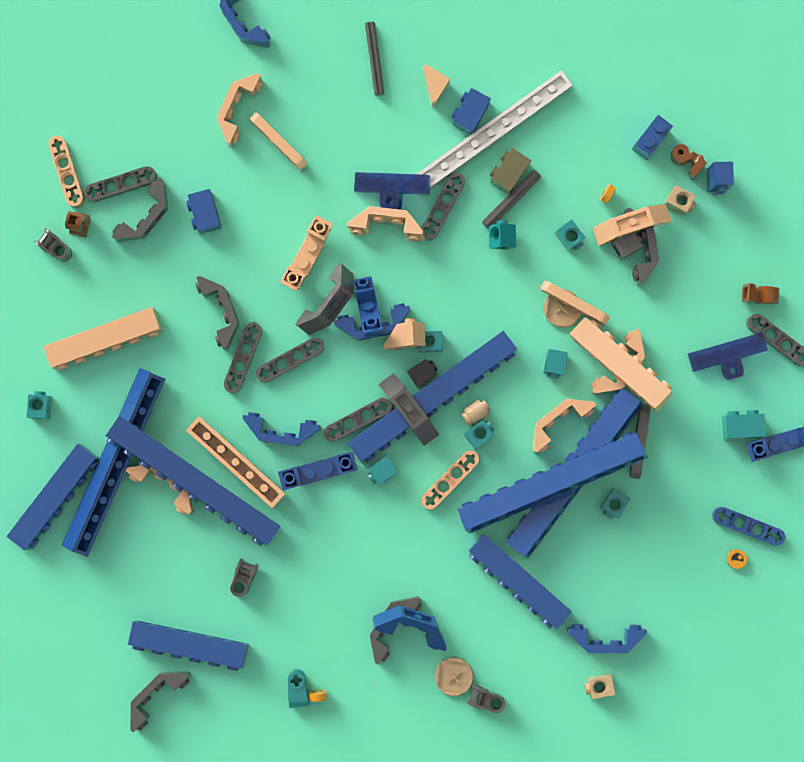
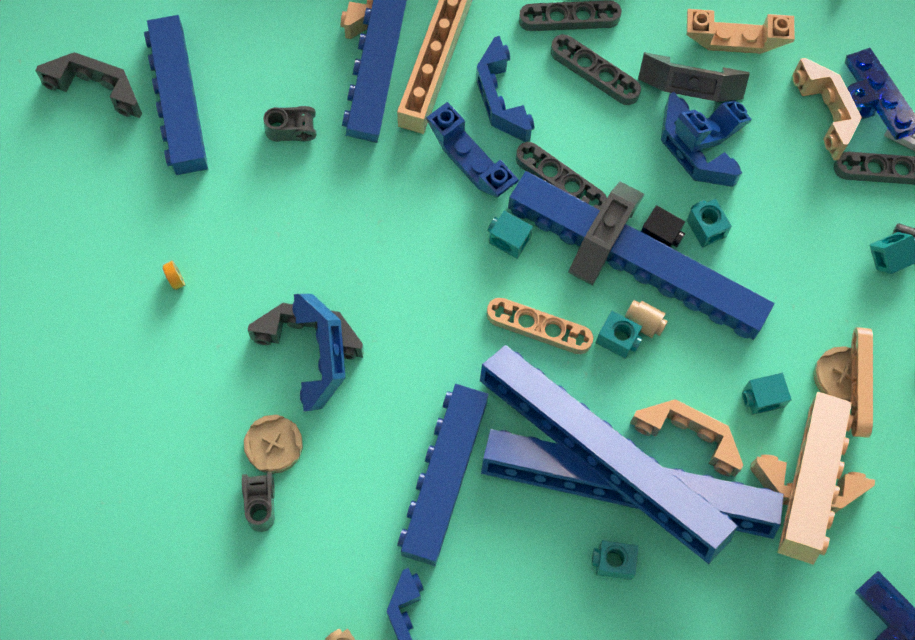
camera: 60 degrees right, 15 degrees down
teal piece [288,669,309,708] -> none
light nougat slope [383,319,426,350] -> none
dark grey beam [629,404,650,479] -> none

